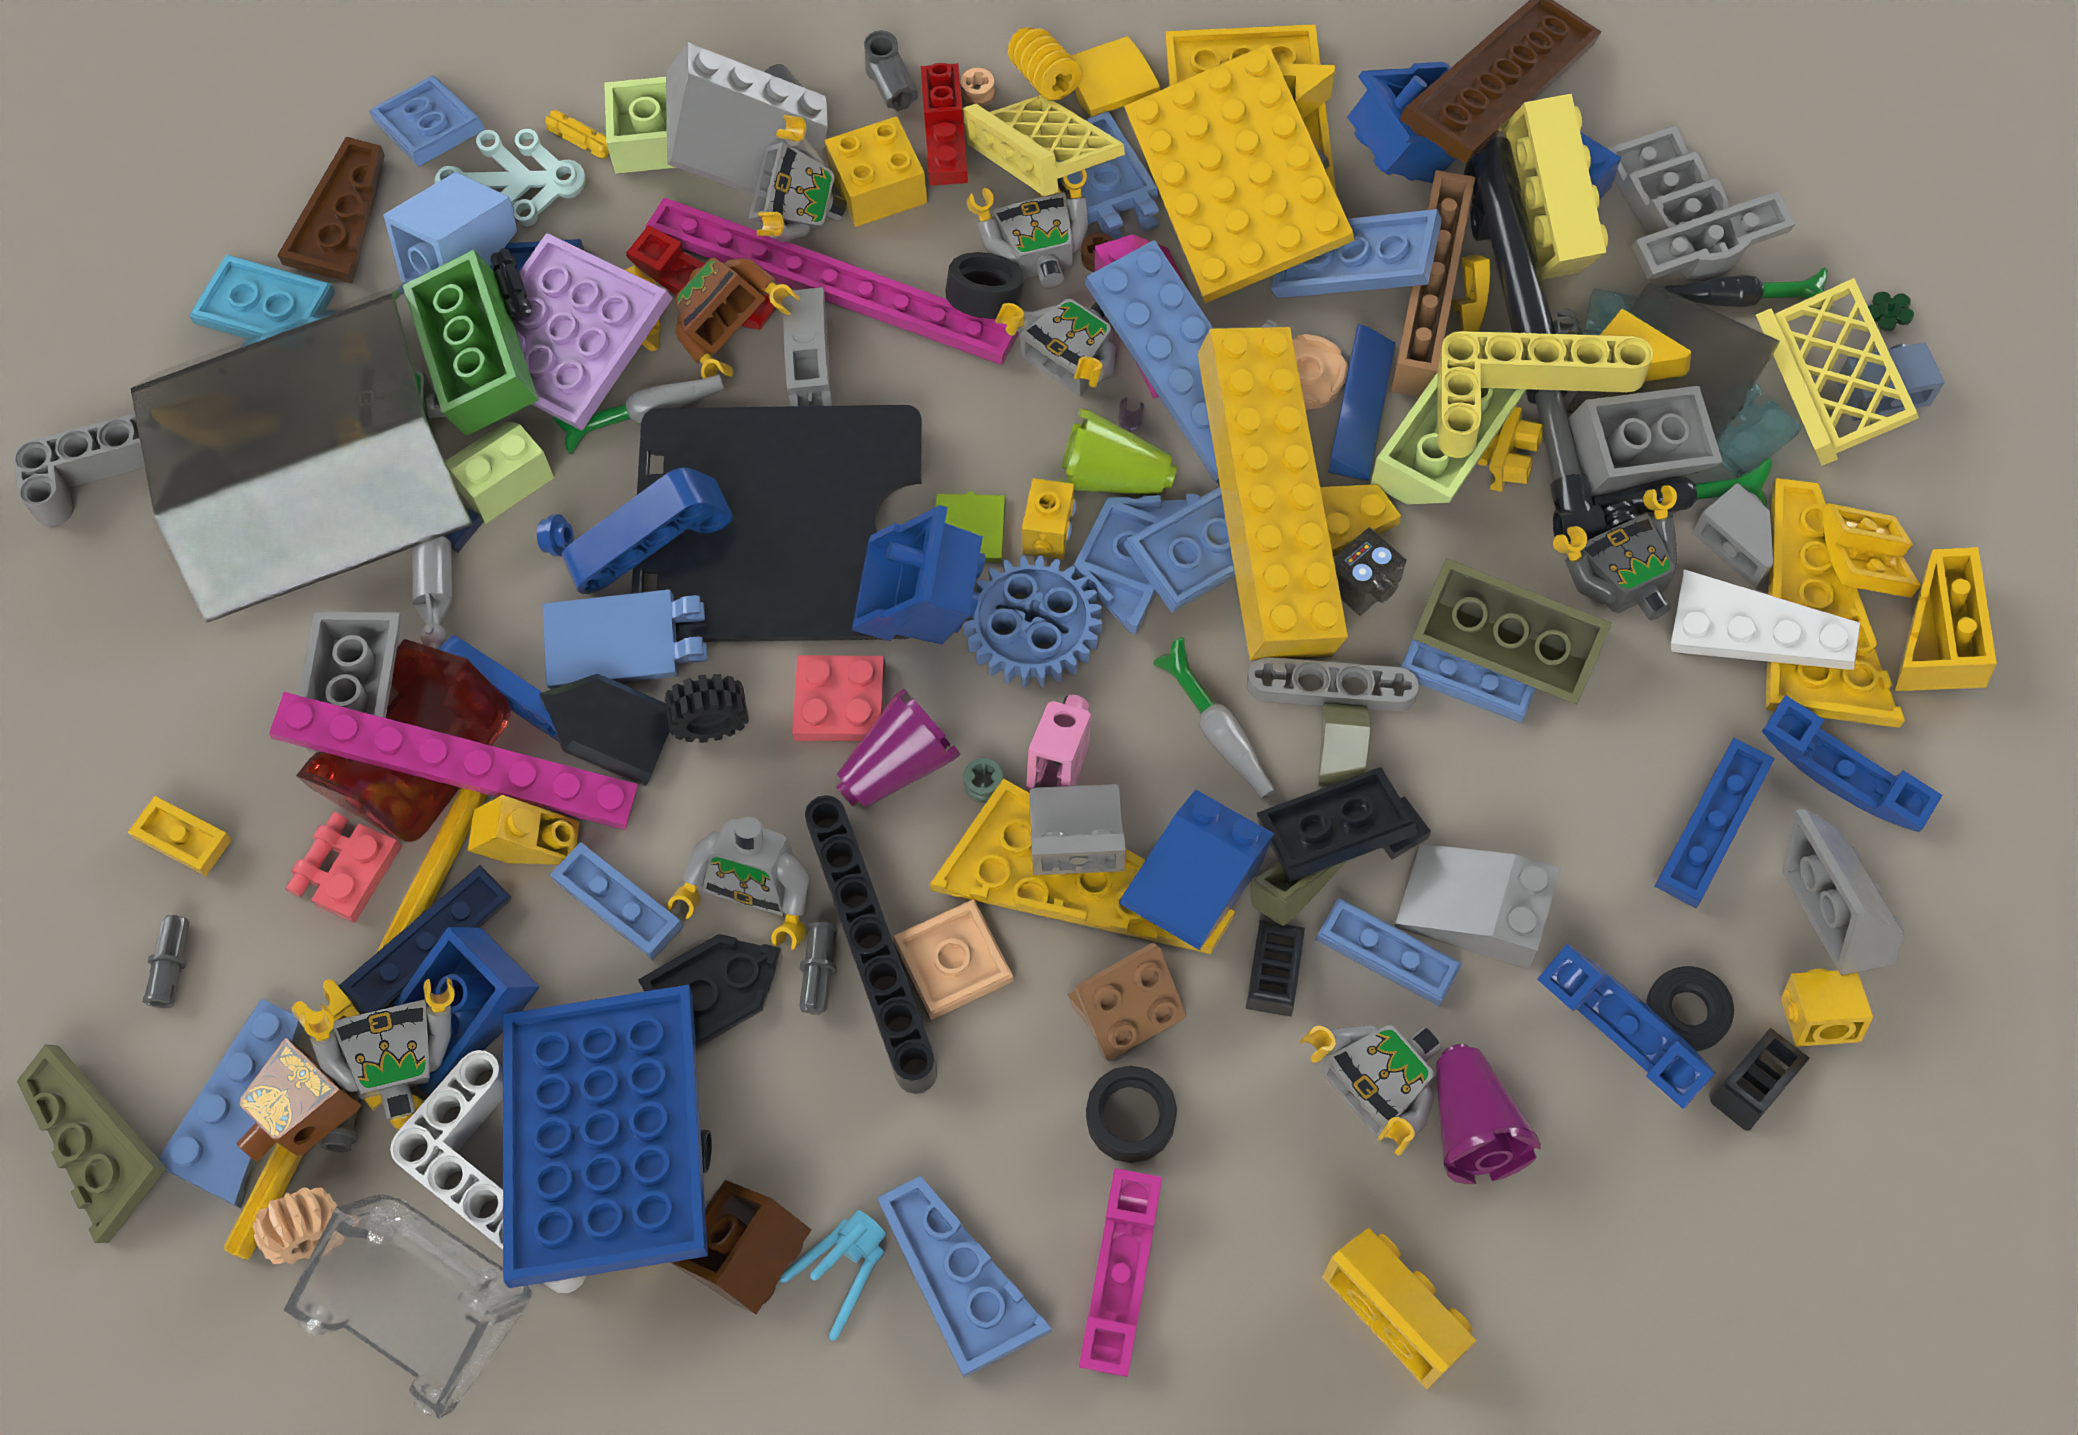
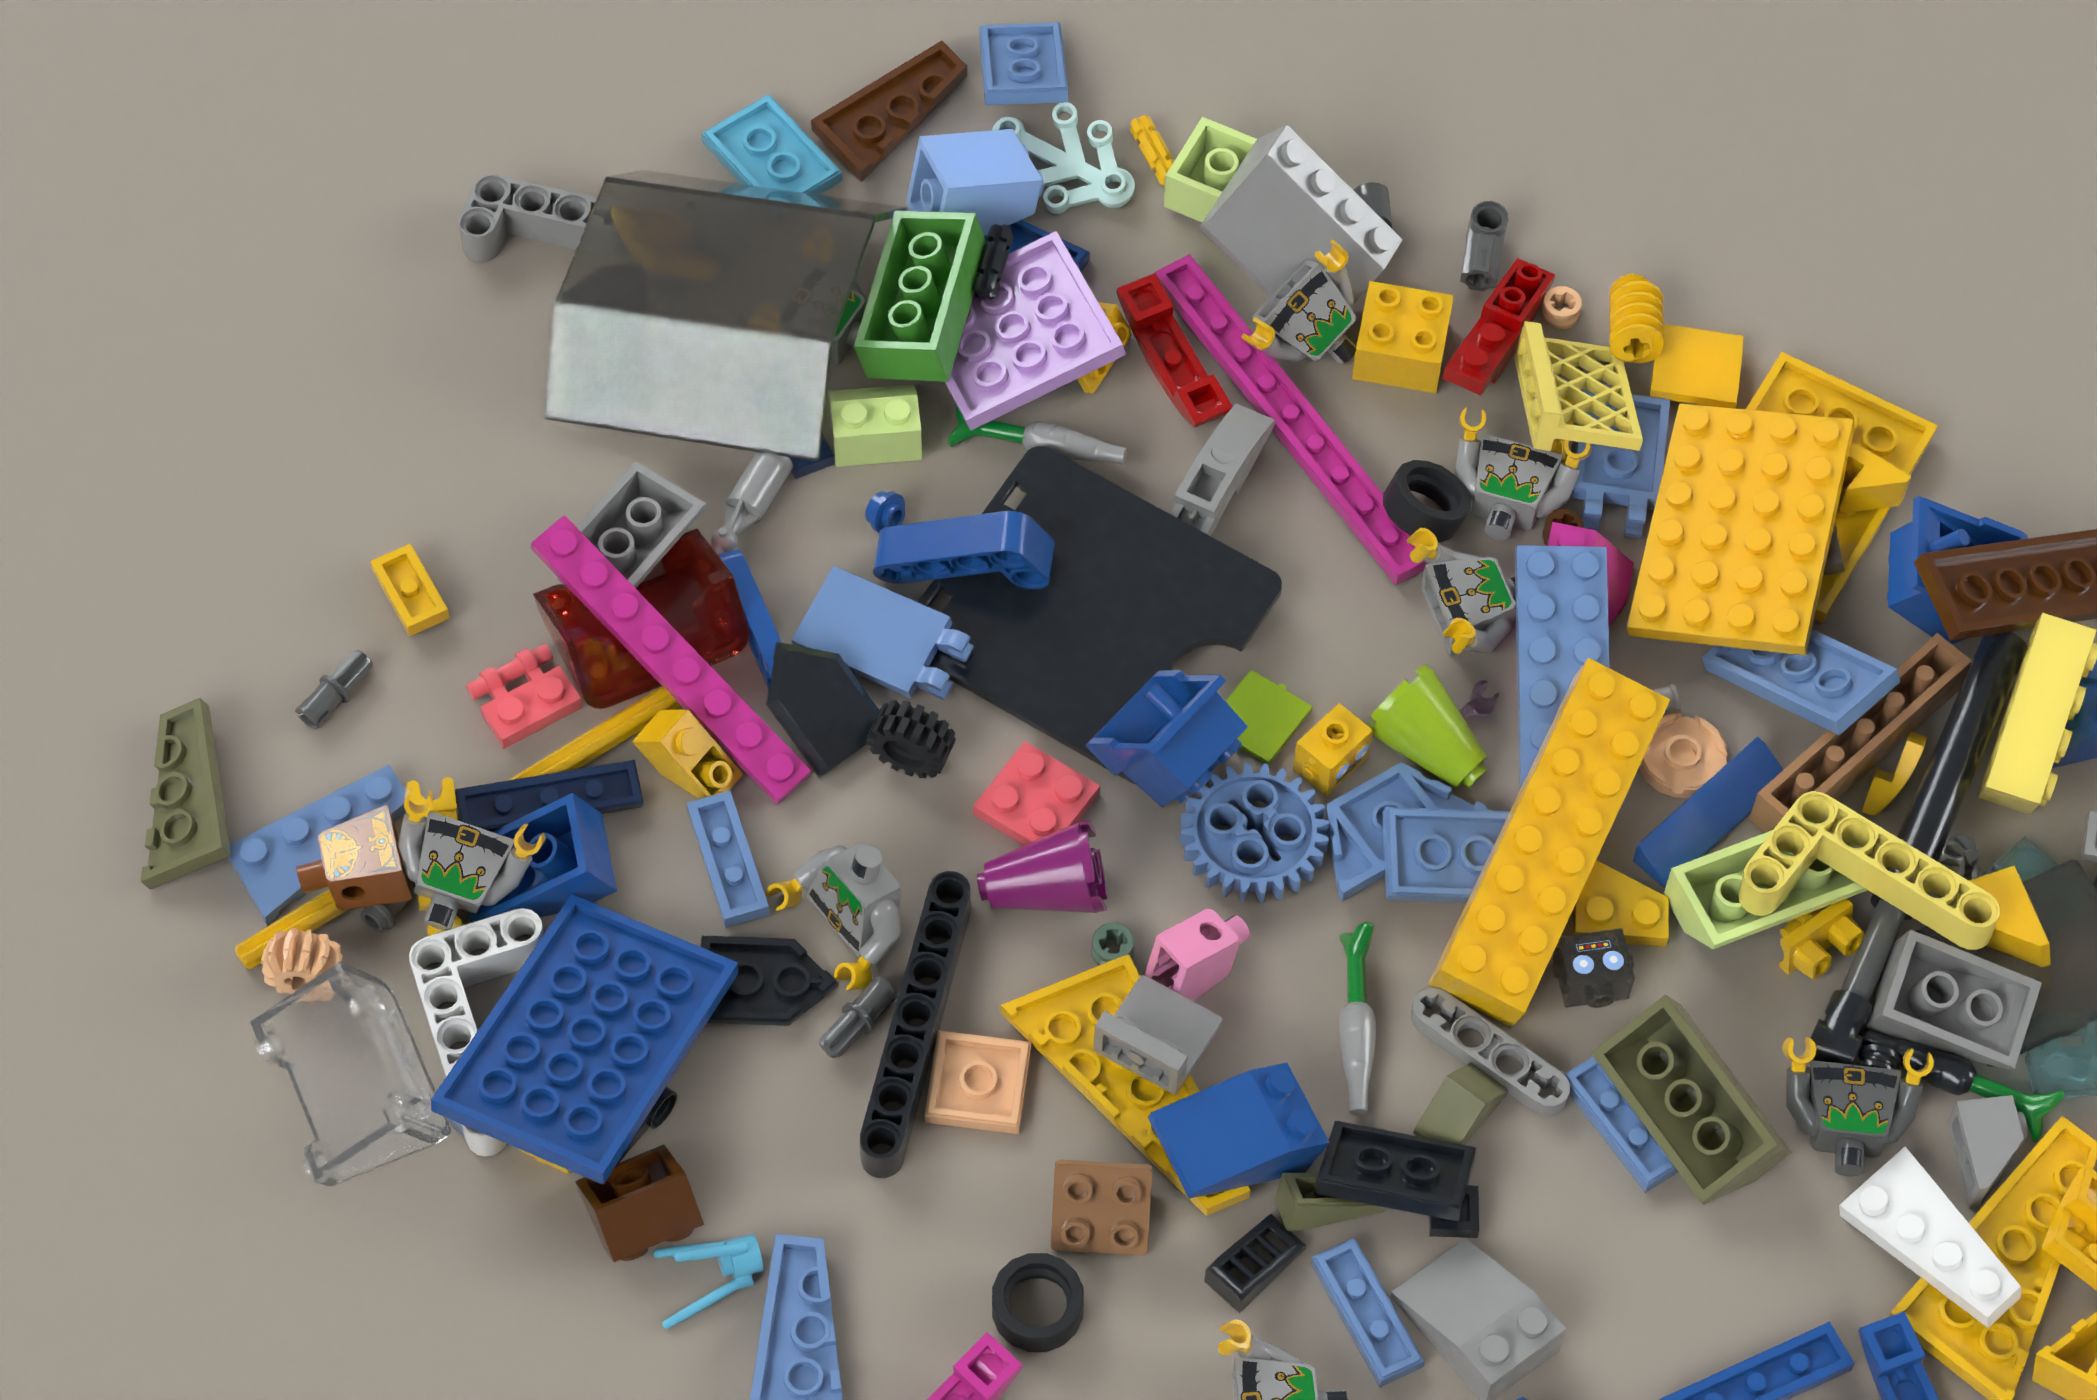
camera: 30 degrees right, 5 degrees down
dark orange torso [675,257,800,379] -> none

